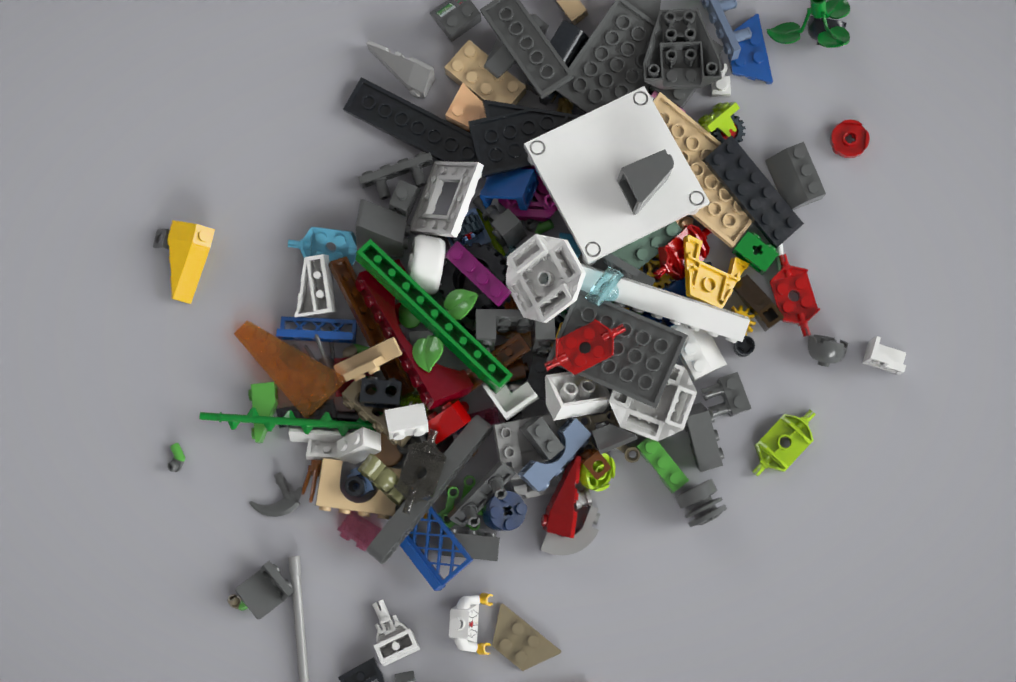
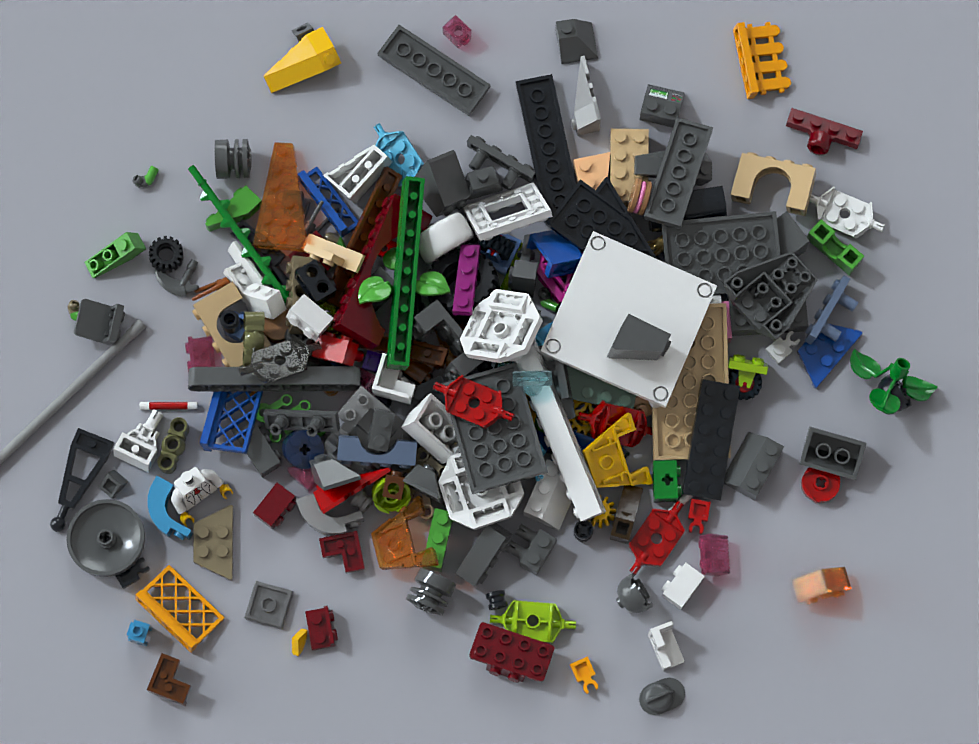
camera: 45 degrees right, 5 degrees down
none -> bright green slope [84,232,146,278]
none -> red bar [139,402,198,410]
none -> dark azure arch [147,476,193,540]
none -> black tyre [149,236,184,273]
none -> olive piece [157,417,189,474]
none -> dark grey wheel [215,139,252,179]
none -> flat silver tile [244,581,293,629]
none -> dark red brick [253,482,297,530]
none -> clear pink slope [288,467,317,493]
none -> yellow tile [292,628,308,656]
none -> dark red bracket [305,605,338,651]
none -> slope [309,454,361,491]
none -> dark red plate [319,531,365,573]
none -> dark purple plate [362,350,382,373]
none -> clear orange wing [371,496,439,570]
none -> dark grey plate [377,25,491,116]
none -> clear pink brick [442,15,472,49]
none -> dark red bracket [469,622,555,683]
none -> black wheel [486,590,508,610]
none -> dark grey slope [555,19,598,64]
none -> light orange plate [570,656,598,694]
none -> medium nougat head [627,178,652,216]
none -> dark grey piece [639,677,685,715]
none -> white brick [661,562,705,610]
none -> red plate [688,499,711,535]
none -> clear pink brick [698,533,730,576]
none -> clear orange brick [792,567,851,605]
none -> dark grey slope [799,426,867,480]

